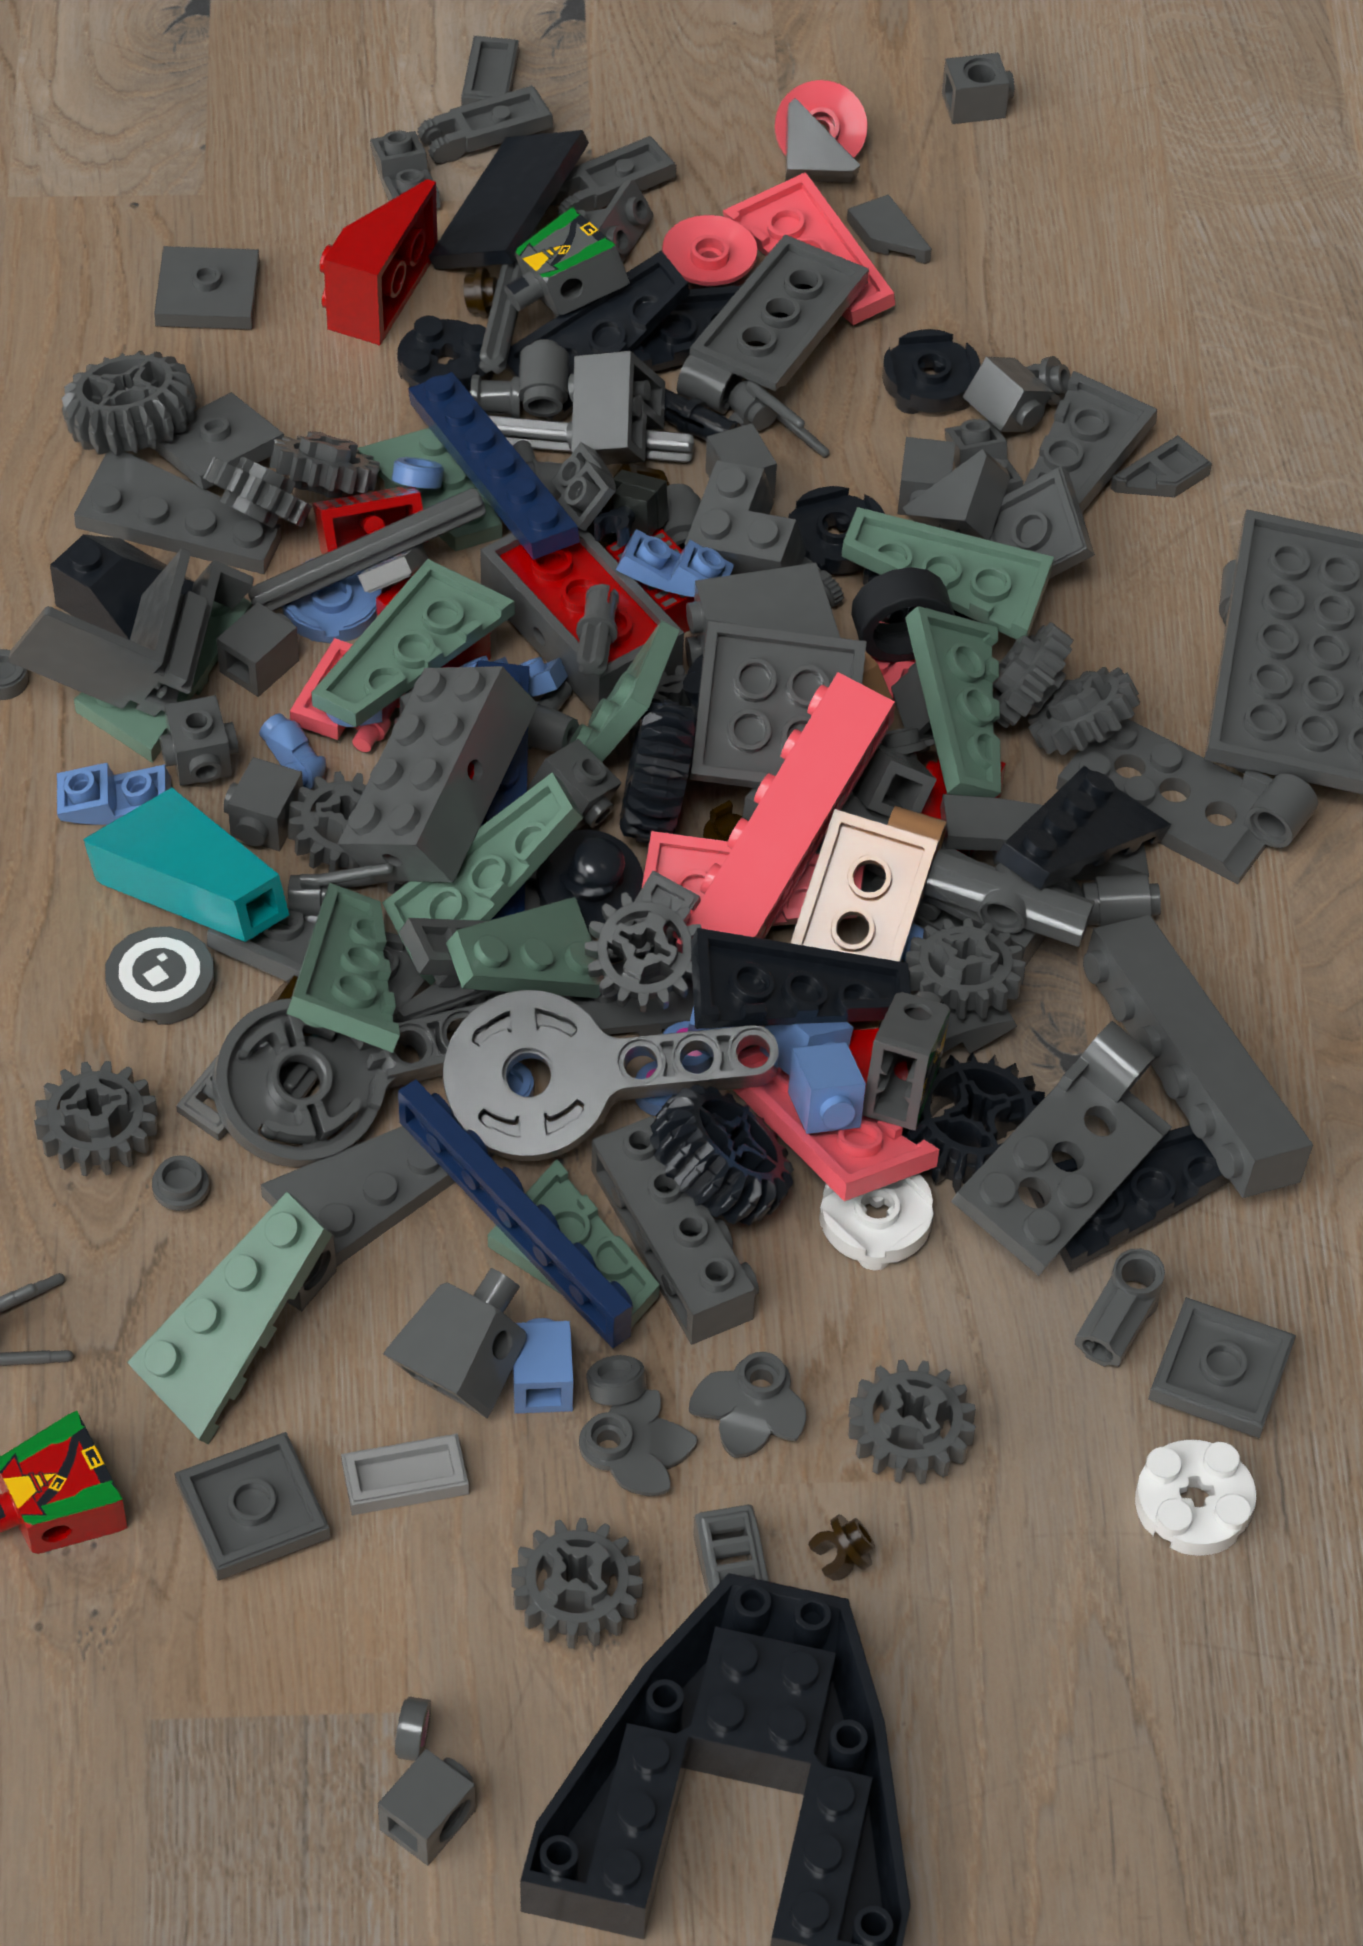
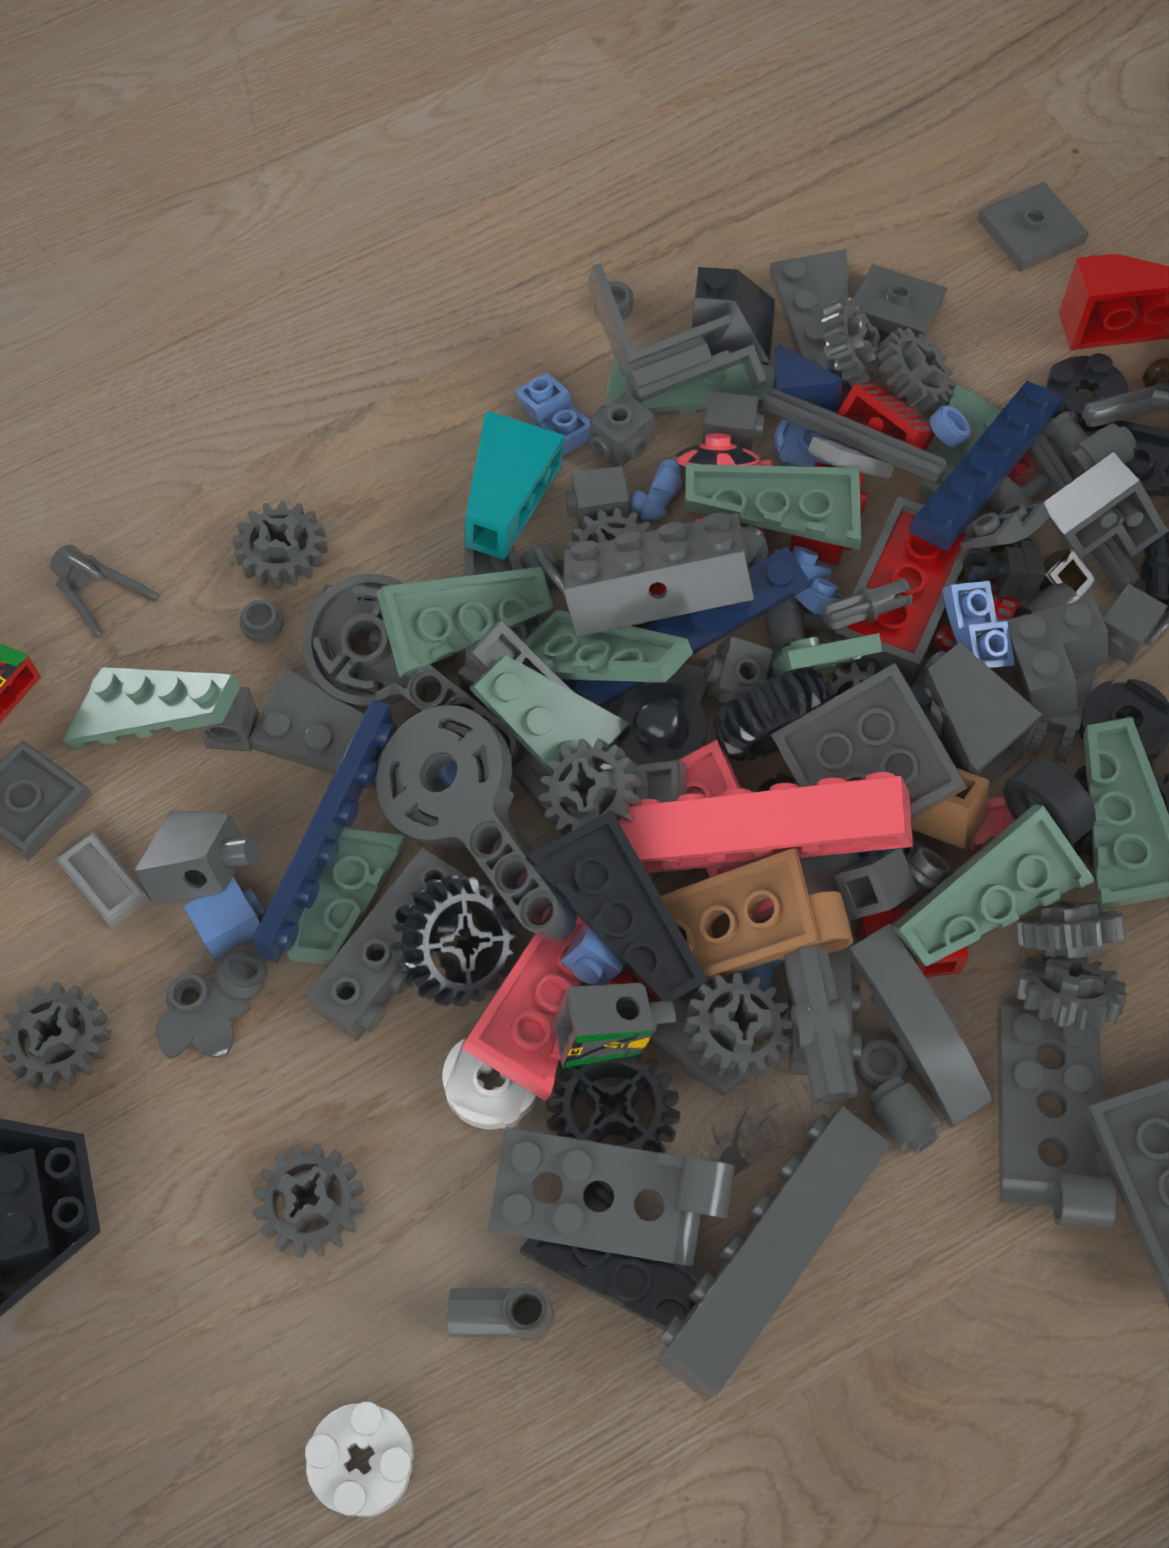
camera: 65 degrees right, 10 degrees up
dark grey gear [62,350,197,456] -> none
dark grey tile [105,926,214,1025] -> none
dark grey plate [689,1352,806,1458] -> none
dark grey slope [693,1505,769,1596] -> none
medium blue brick [788,1042,866,1134] -> none
dark brown plate [808,1514,875,1581] -> none
black wing [995,766,1171,889] -> none
dark grey plate [1148,1297,1296,1438] -> none
none -> dish [675,433,759,467]
none -> dark blue slope [774,344,843,412]

